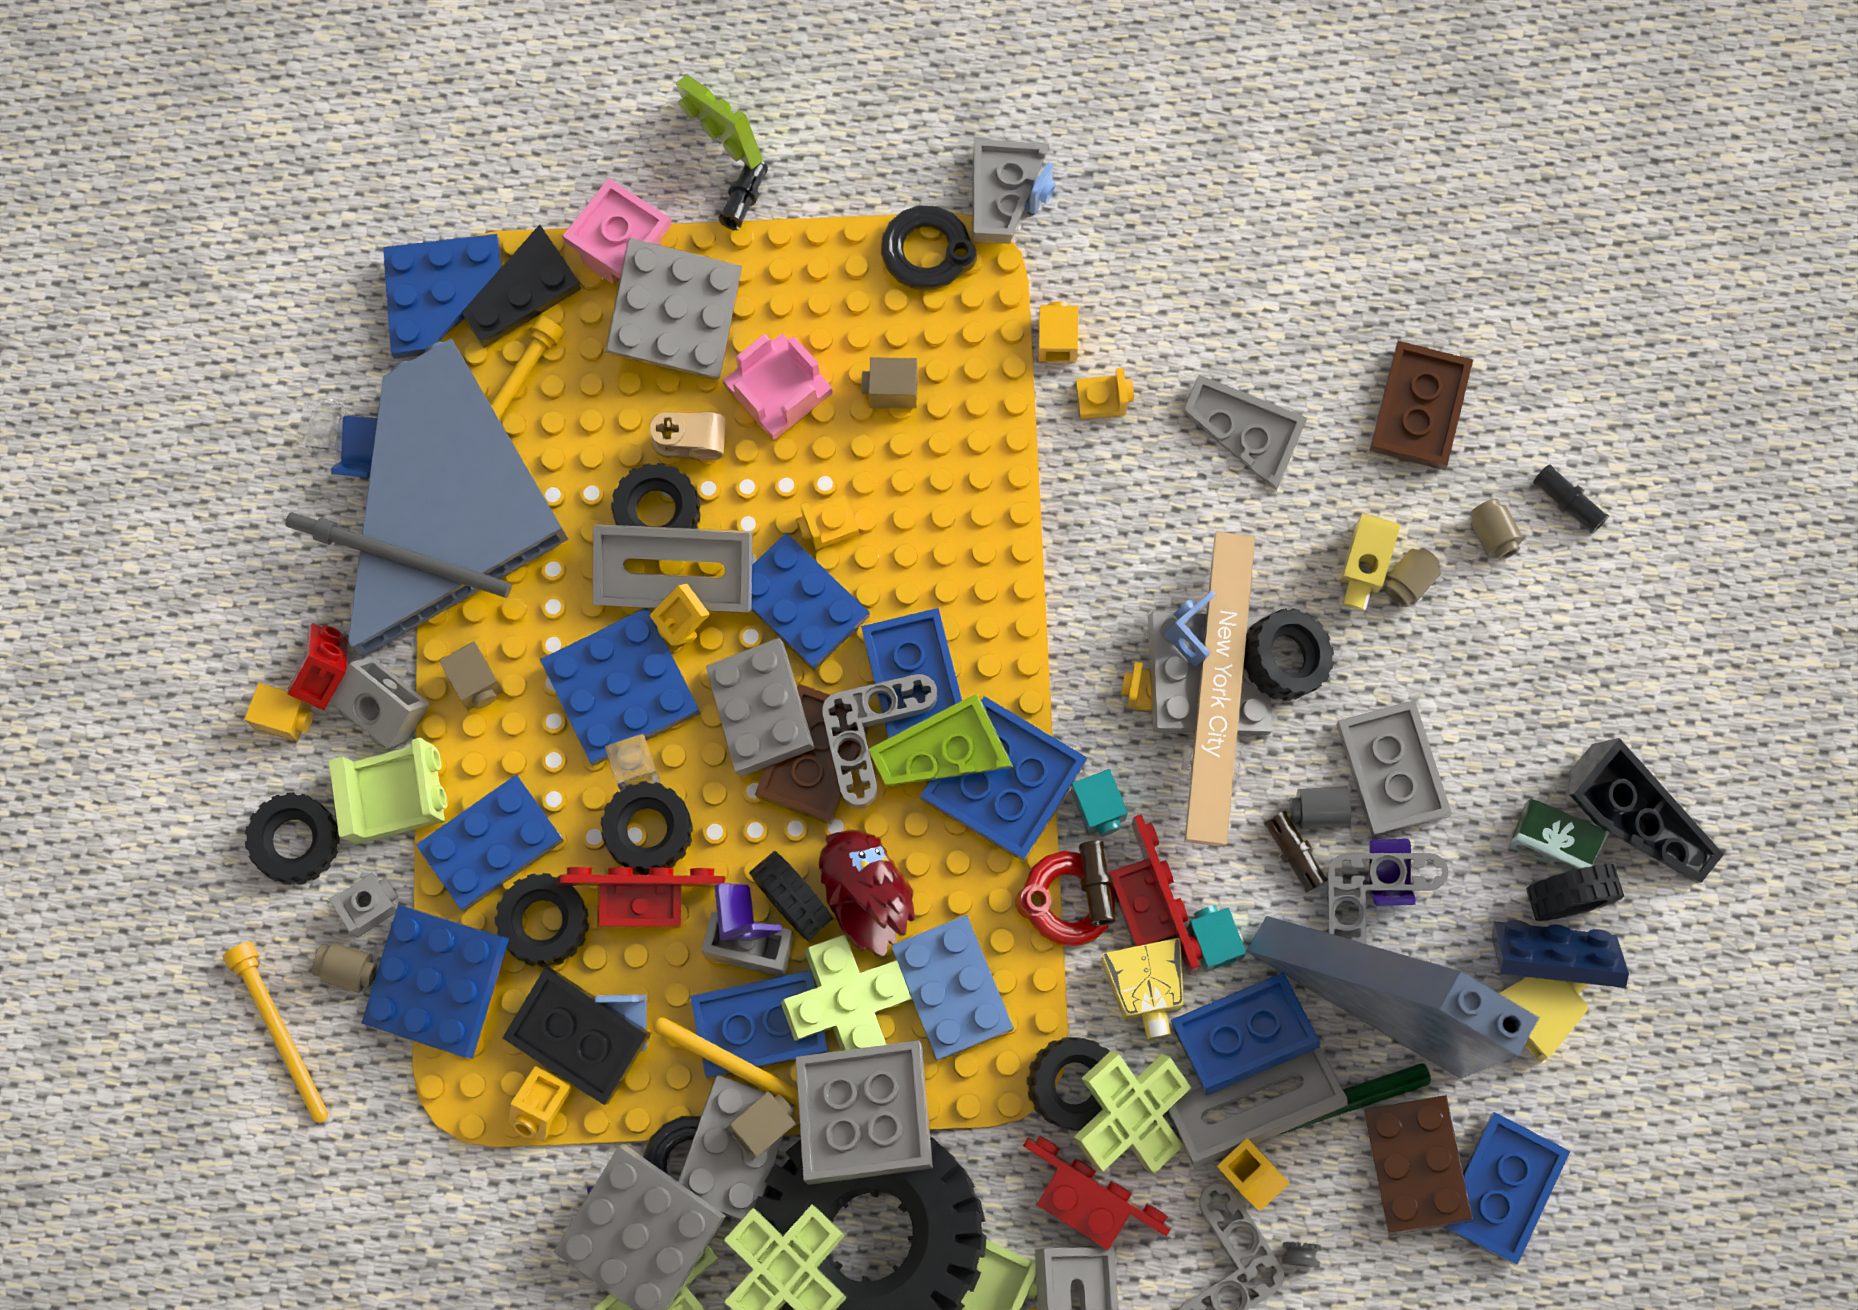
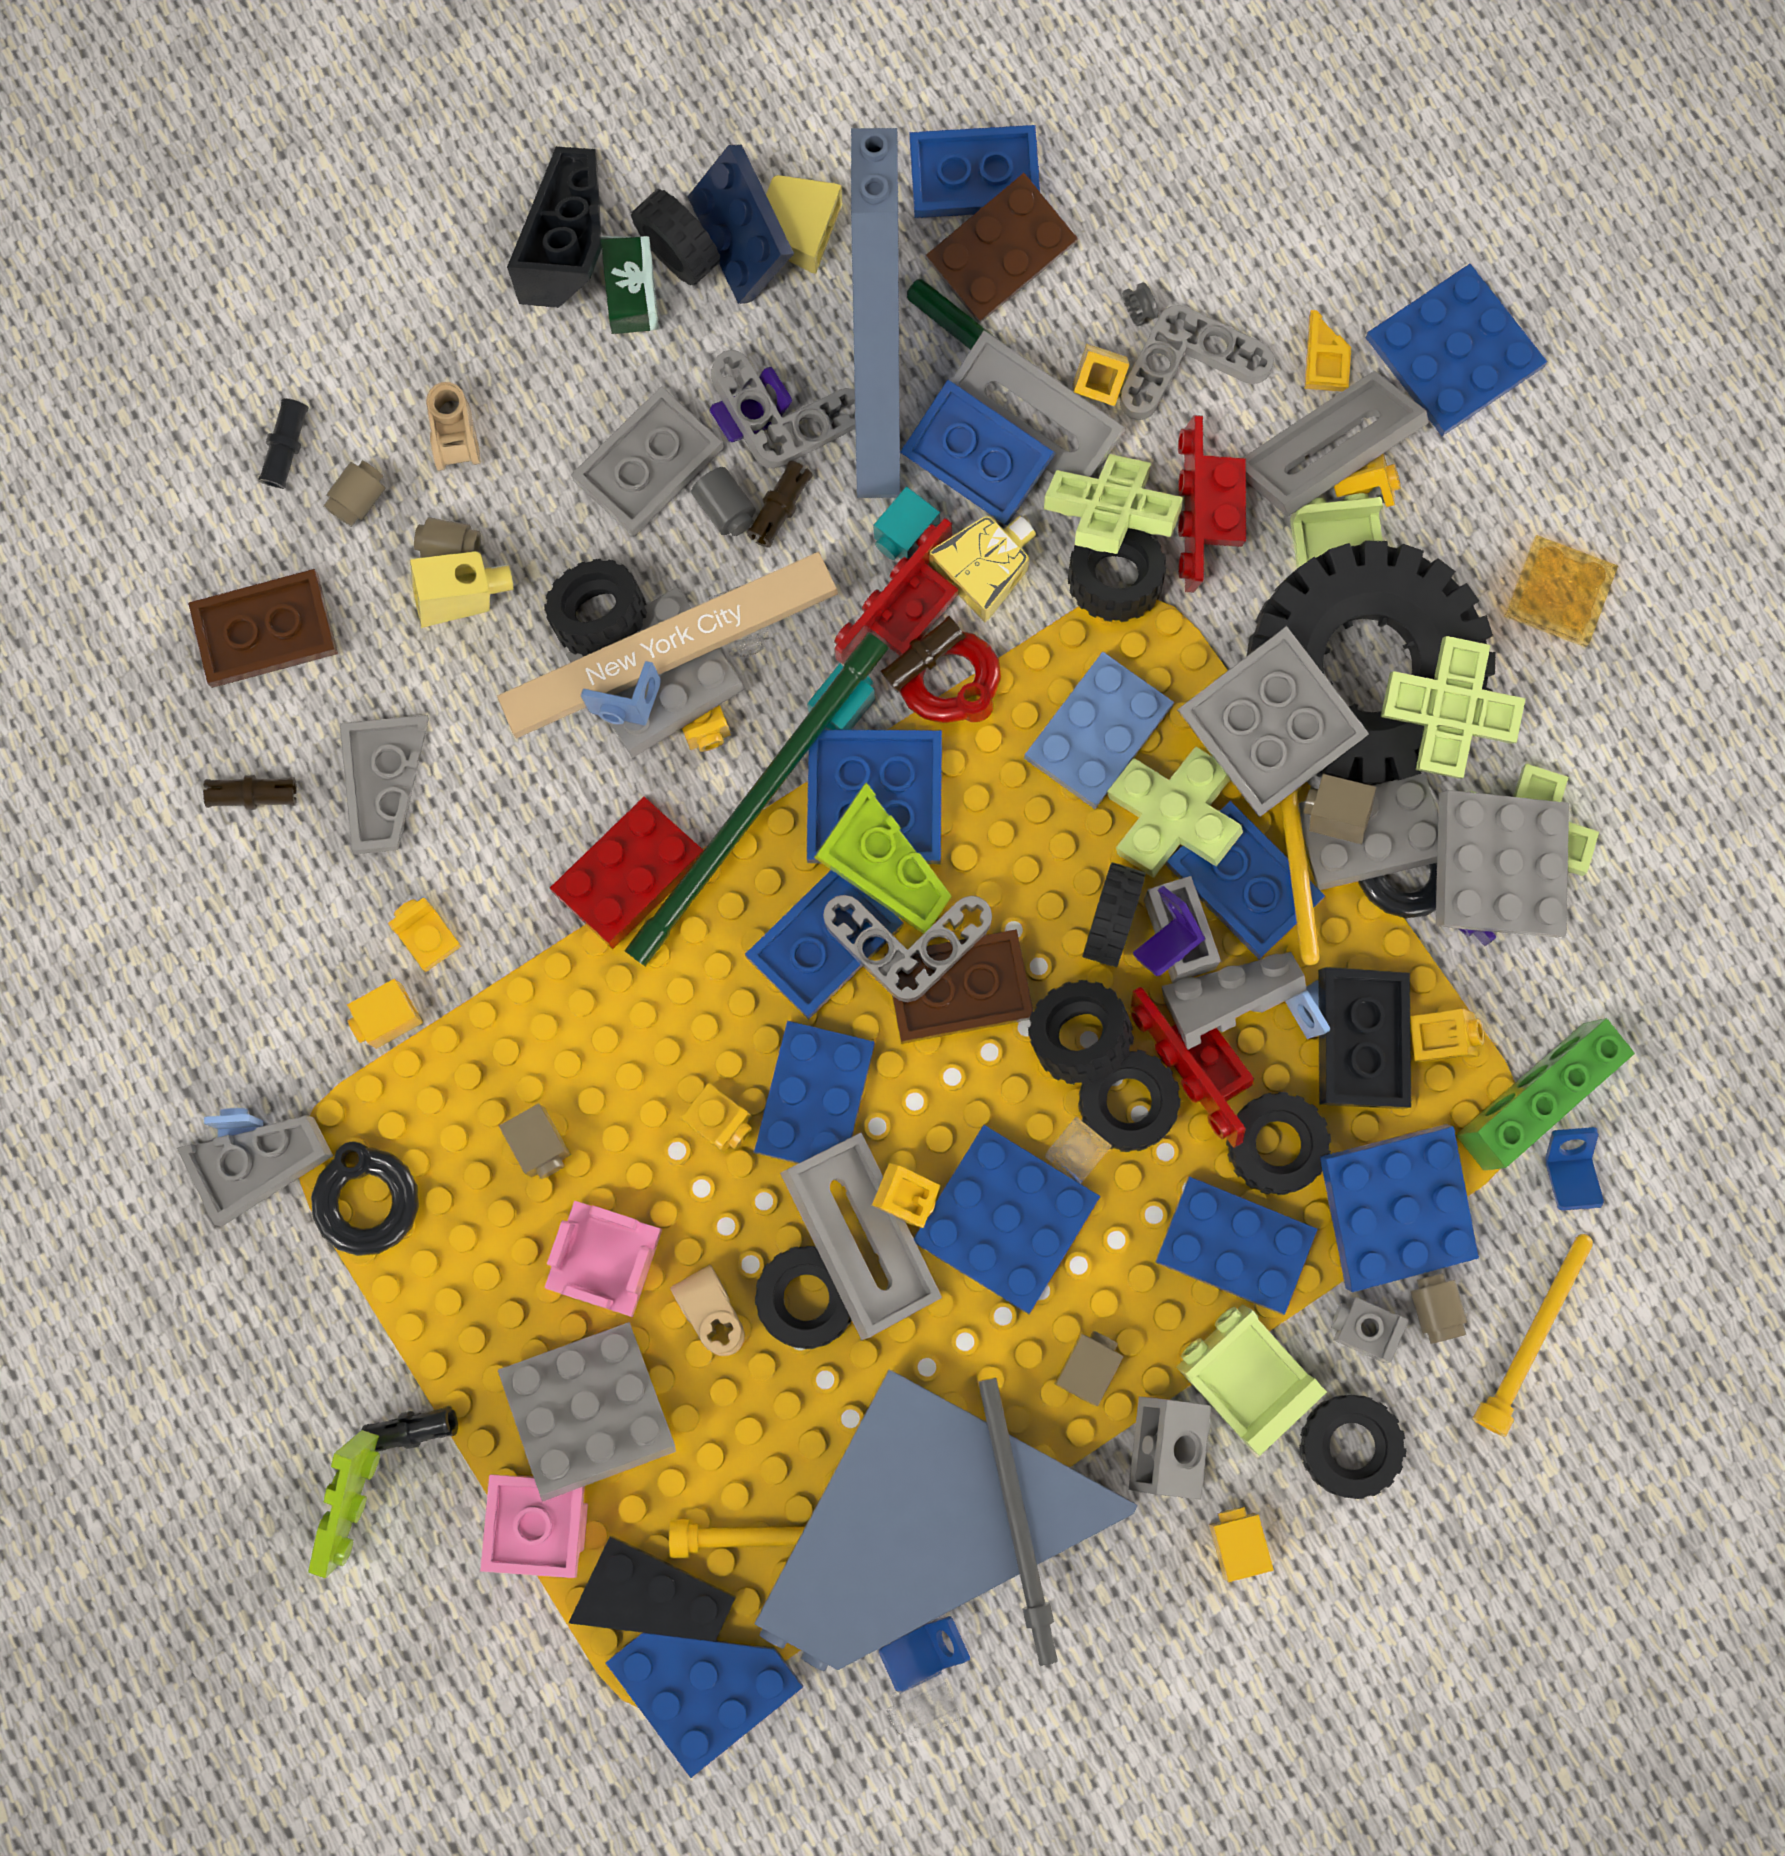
camera: 120 degrees left, 5 degrees up
red bracket [287,623,348,710] -> none
light grey plate [706,638,815,777] -> none
dark red head [819,829,915,957] -> none
none -> dark brown pin [203,775,297,810]
none -> tan piece [426,382,481,471]
none -> red plate [550,796,704,949]
none -> dark green piece [624,632,889,967]
none -> black tyre [1028,980,1134,1085]
none -> light grey wing [1162,952,1306,1050]
none -> bright green brick [1456,1018,1635,1171]
none -> blue bracket [1545,1127,1604,1211]

